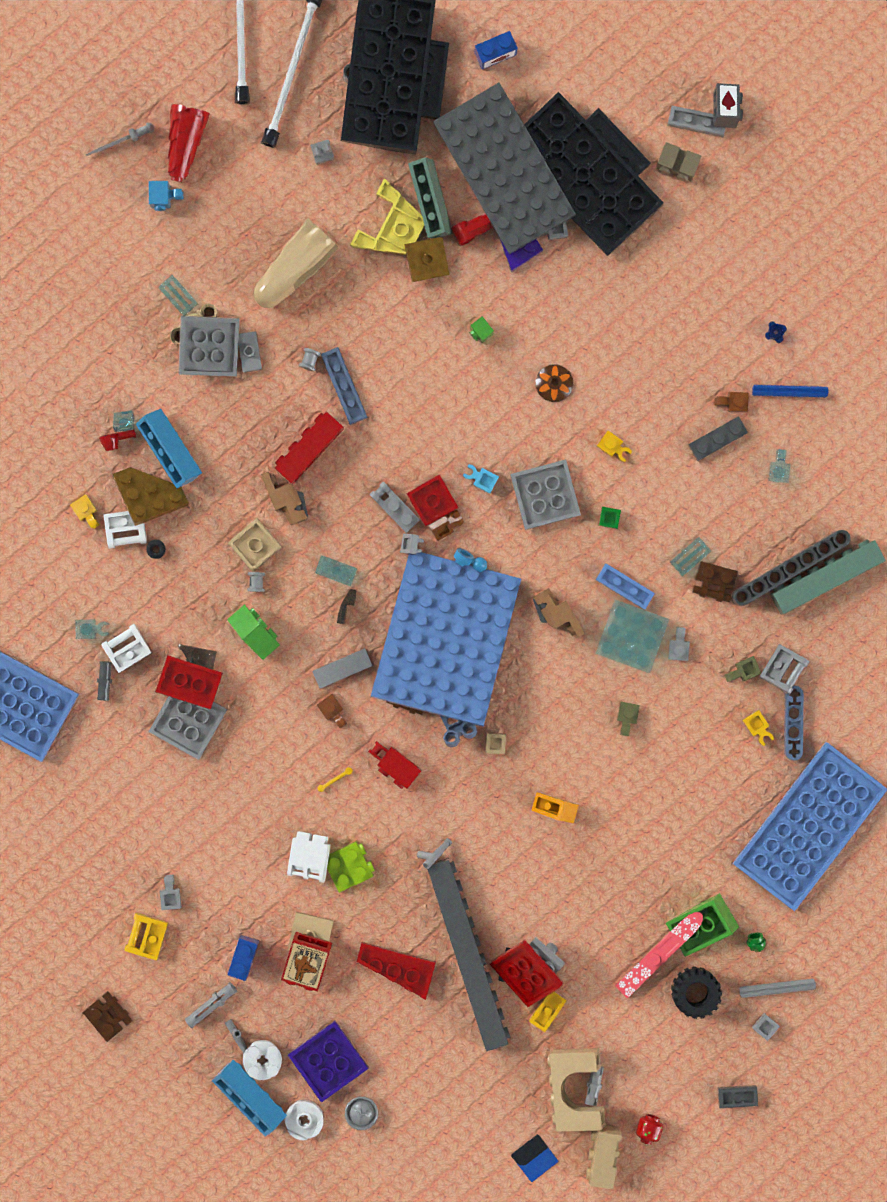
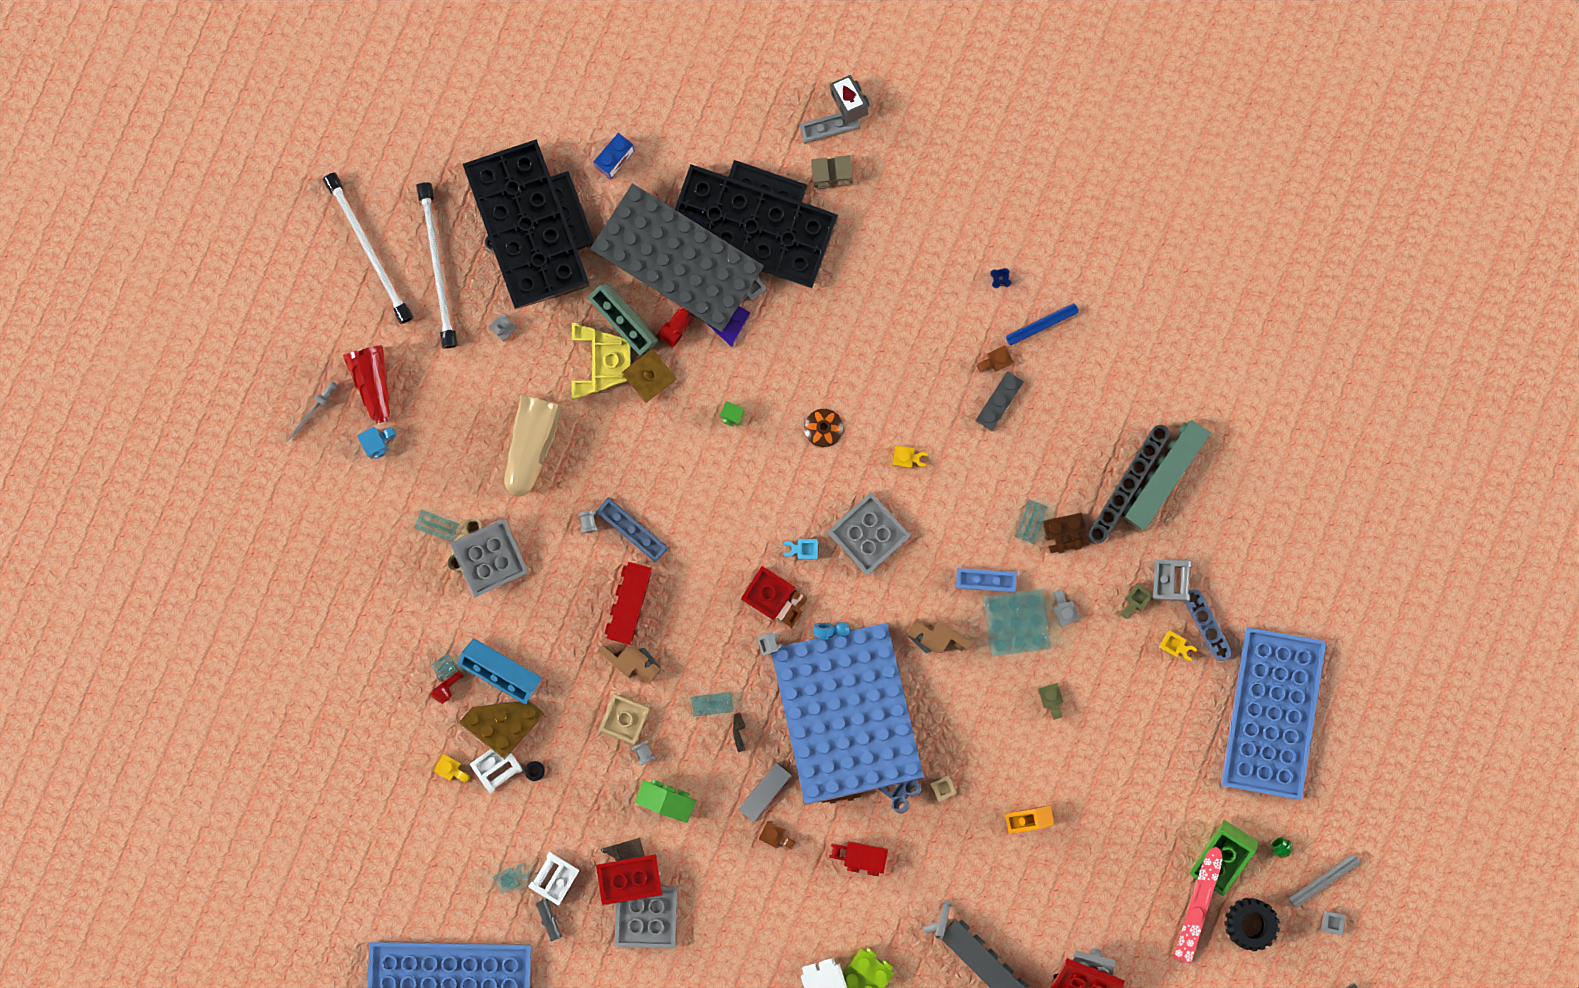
camera: 20 degrees left, 5 degrees down
light grey plate [238,331,262,373] -> none
yellow hinge [317,767,353,792] -> none
light grey plate [369,481,420,533] -> none
green plate [598,506,621,529] -> none
clear light blue plate [768,449,790,483] -> none

